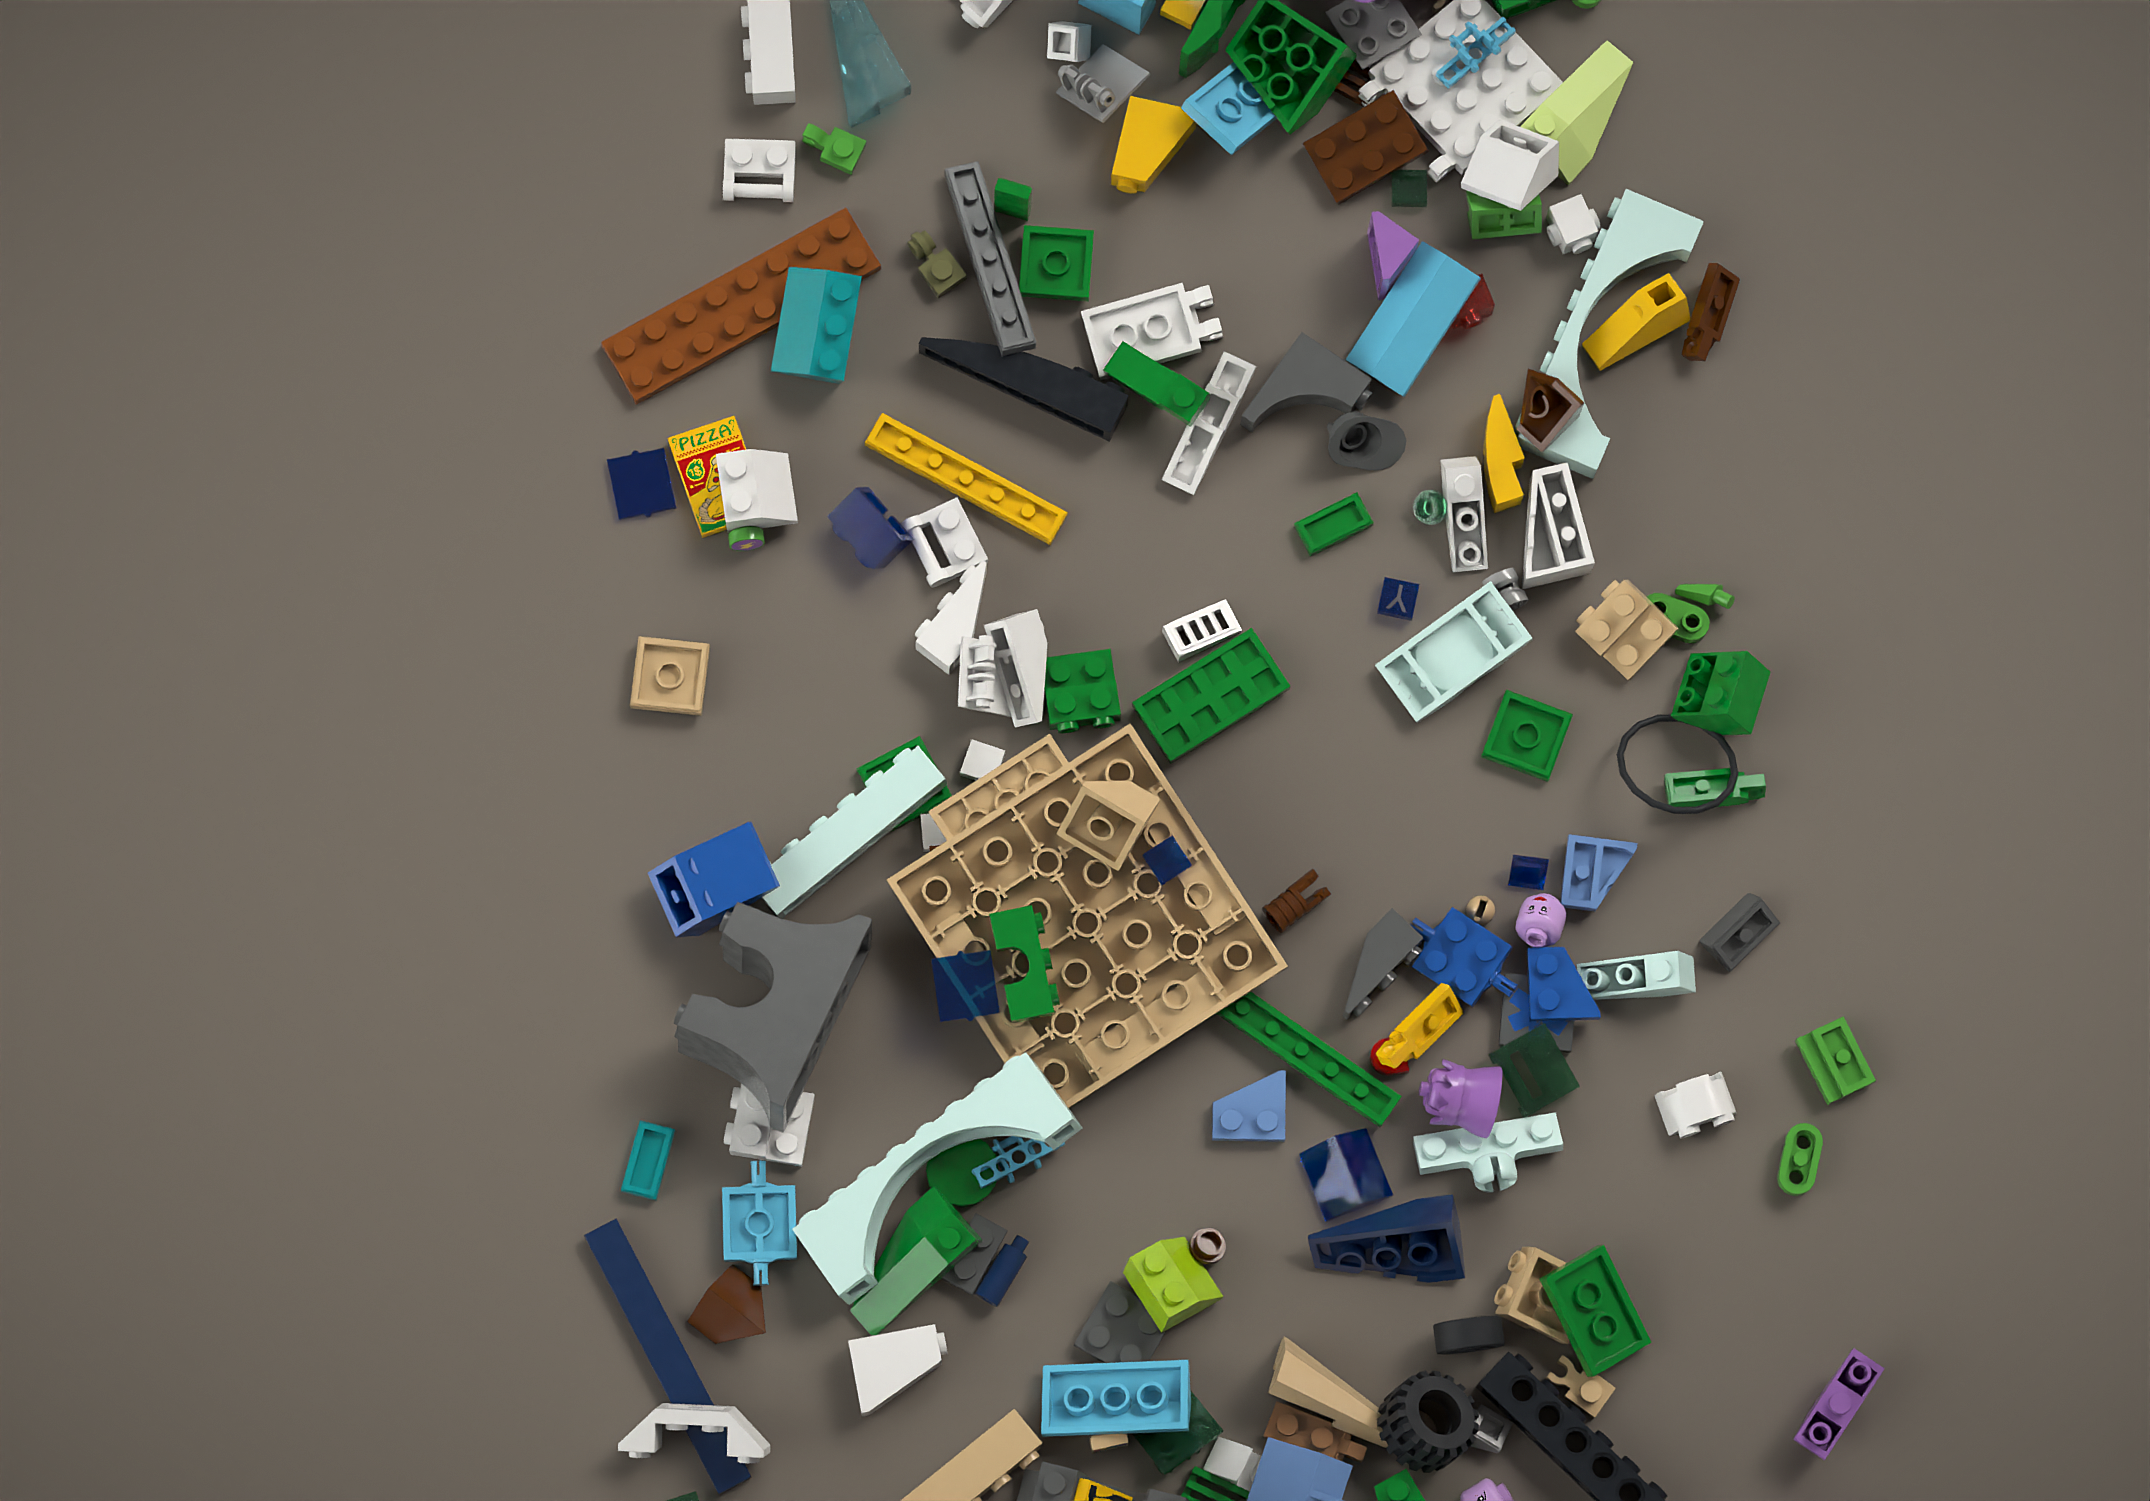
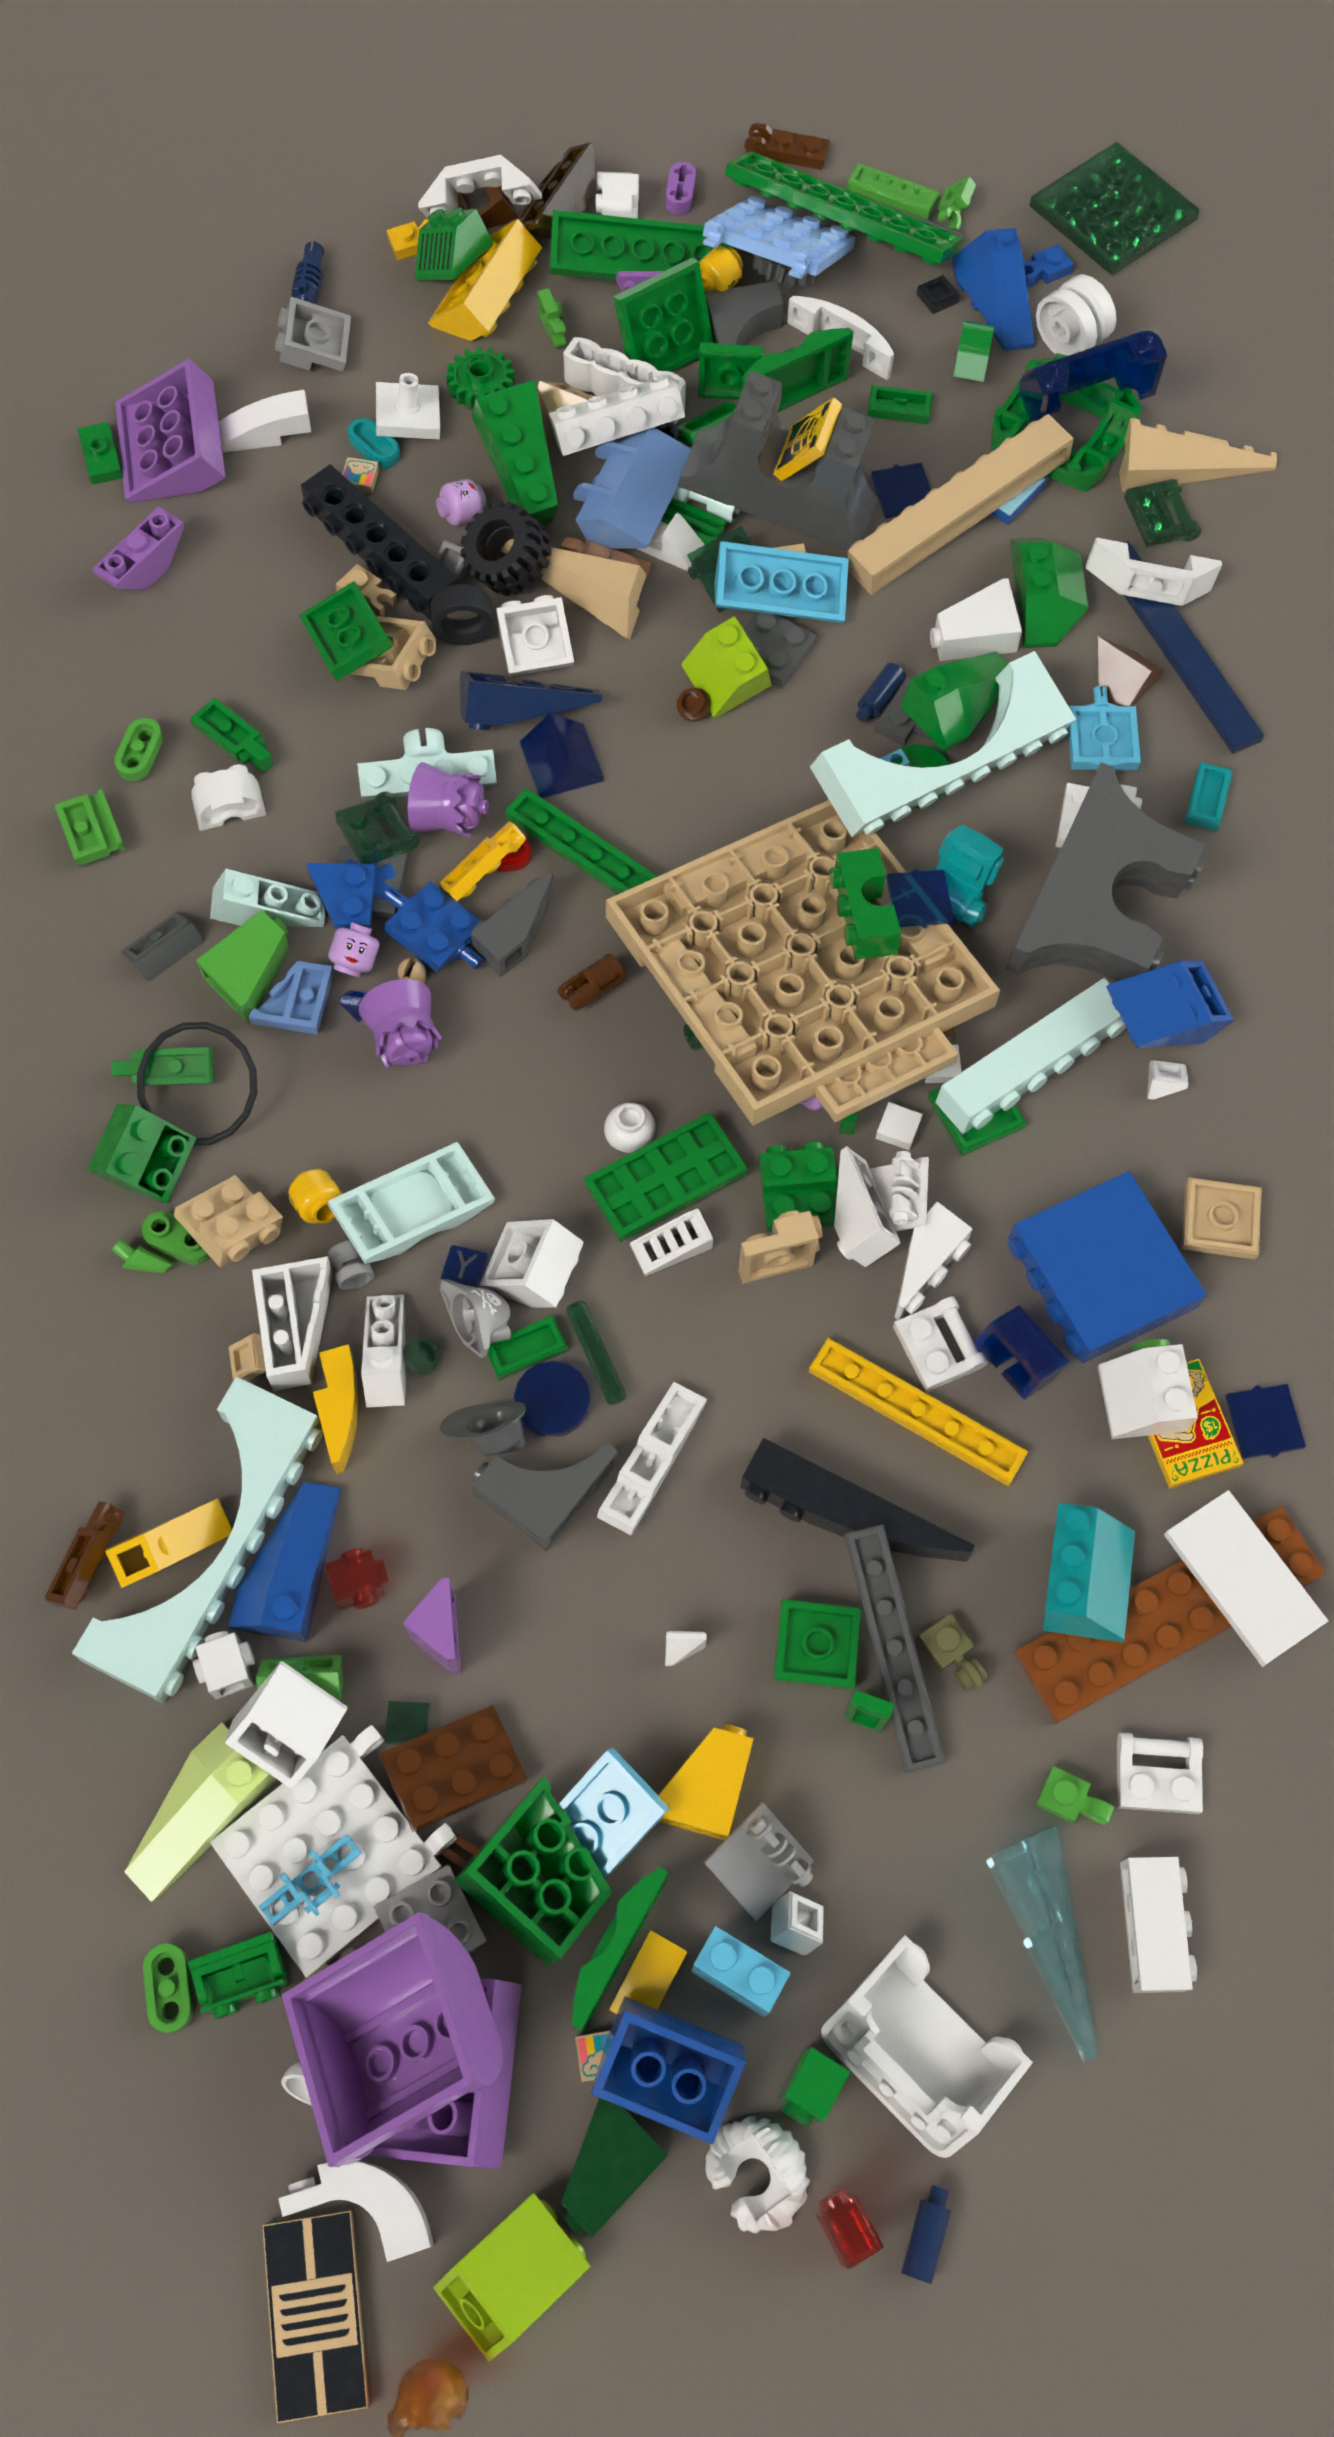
camera: 175 degrees left, 10 degrees down
tan slope [1056,780,1160,871] -> none
white tile [1081,283,1223,380] -> none
green slope [1103,341,1210,427] -> none
clear blue tile [1142,835,1192,886] -> none
medium blue wing [1212,1070,1286,1142] -> none
medium azure slope [1346,241,1481,397] -> none
green tile [1481,689,1573,782] -> none
reddish brown slope [1516,369,1584,453] -> none
none -> green hinge [190,698,274,773]
none -> bright green slope [196,910,290,1023]
none -> blue wedge [228,1482,342,1642]
none -> tan tile [229,1333,266,1381]
none -> yellow head [288,1169,342,1224]
none -> medium lavender hat [359,979,442,1068]
none -> light grey hat [439,1279,511,1358]
none -> white slope [479,1219,584,1308]
none -> white plate [496,595,574,677]
none -> clear blue tile [514,1361,591,1437]
none -> clear green axle [567,1301,626,1405]
none -> white piece [604,1102,656,1153]
none -> white slope [665,1631,707,1666]
none -> tan plate [738,1211,823,1284]
none -> teal piece [914,824,1004,928]
none -> blue brick [1008,1171,1207,1364]
none -> green wedge [1010,538,1088,648]
none -> white slope [1147,1060,1189,1100]
none -> white tile [1164,1490,1328,1667]

